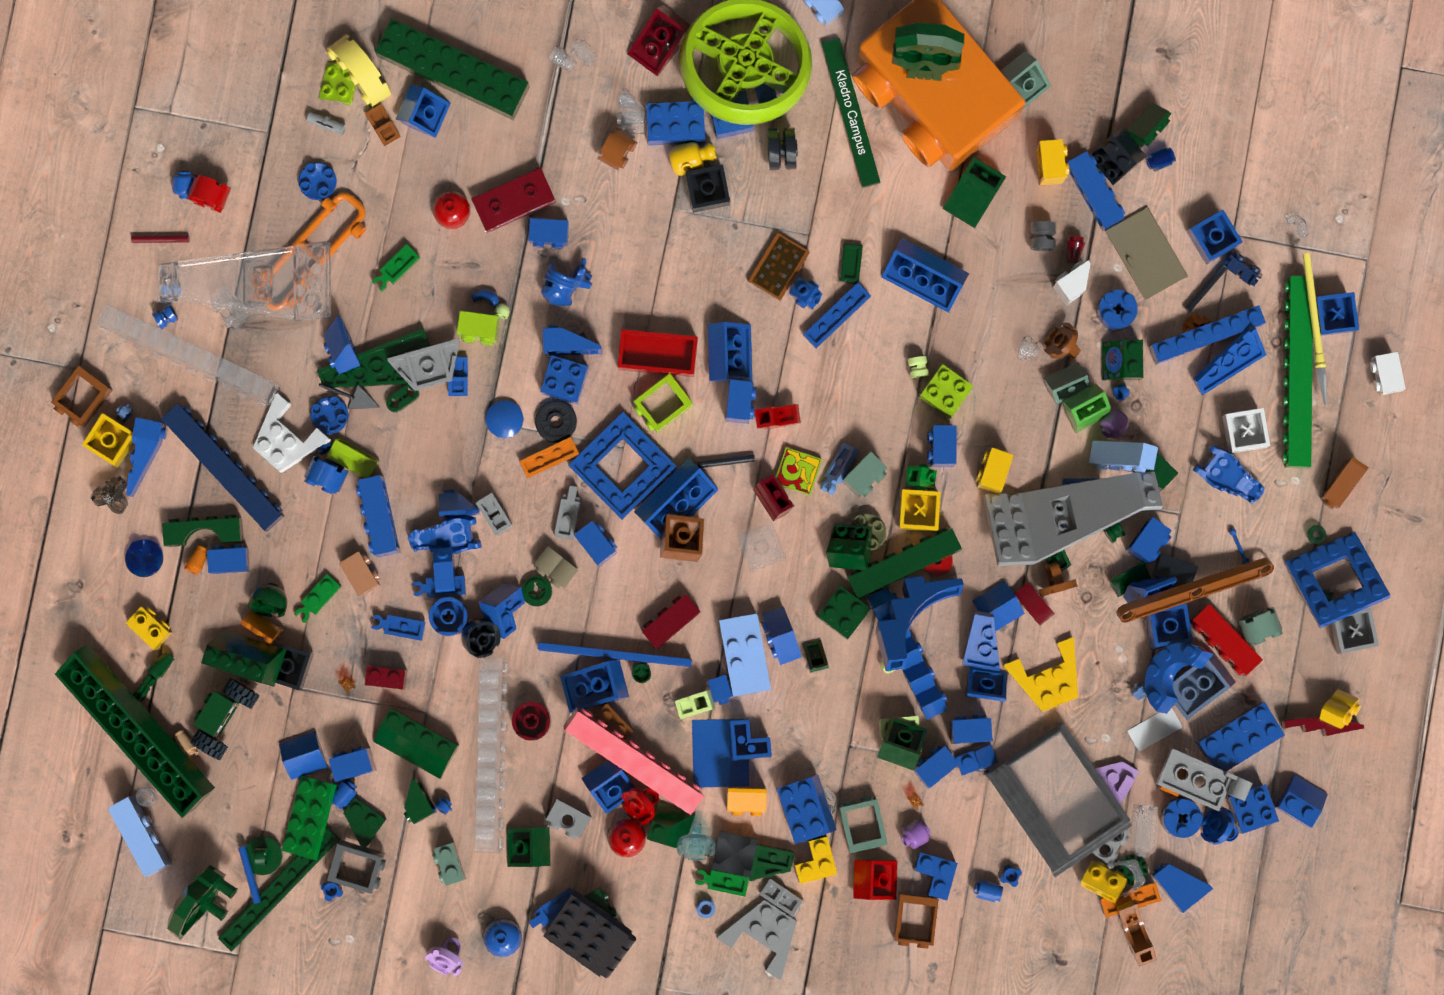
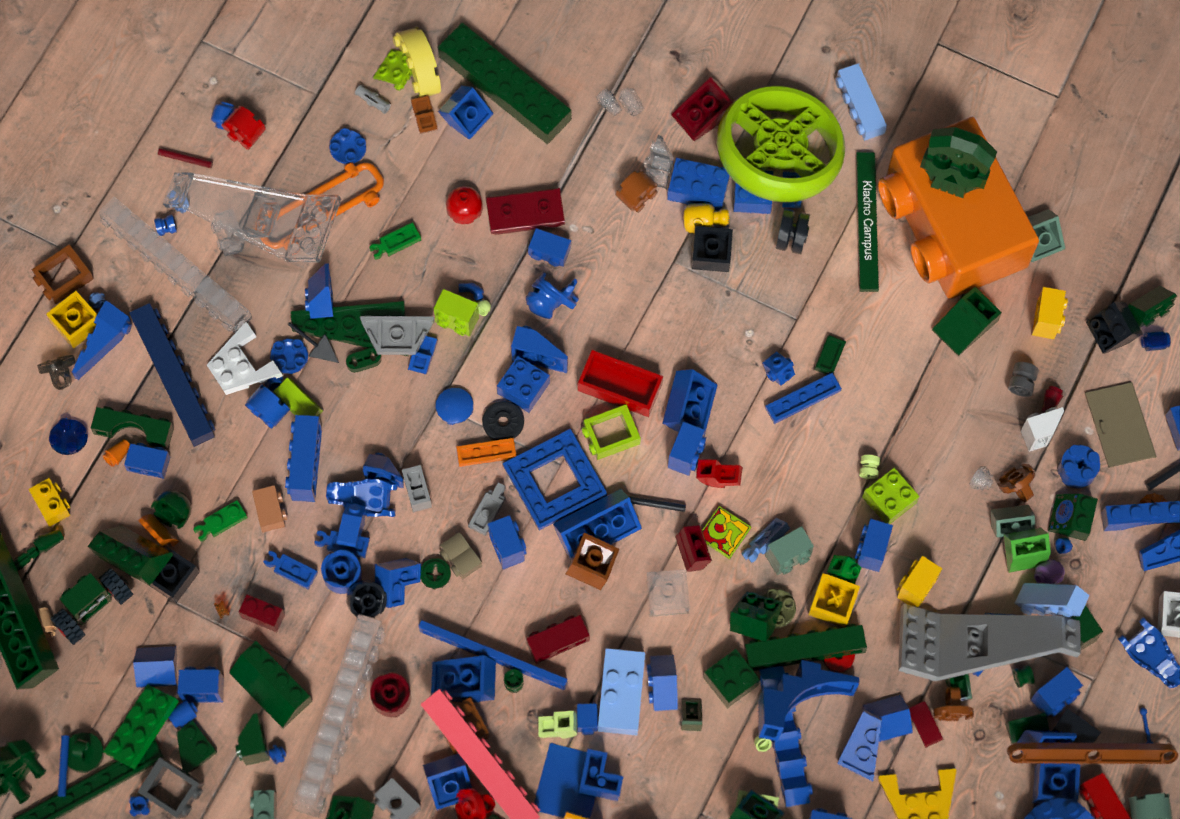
camera: 15 degrees right, 15 degrees down
tile [748,232,810,301] -> none
blue slope [881,238,969,313] -> none
blue slope [965,667,1007,702] -> none
blue brick [1067,151,1125,231] -> none

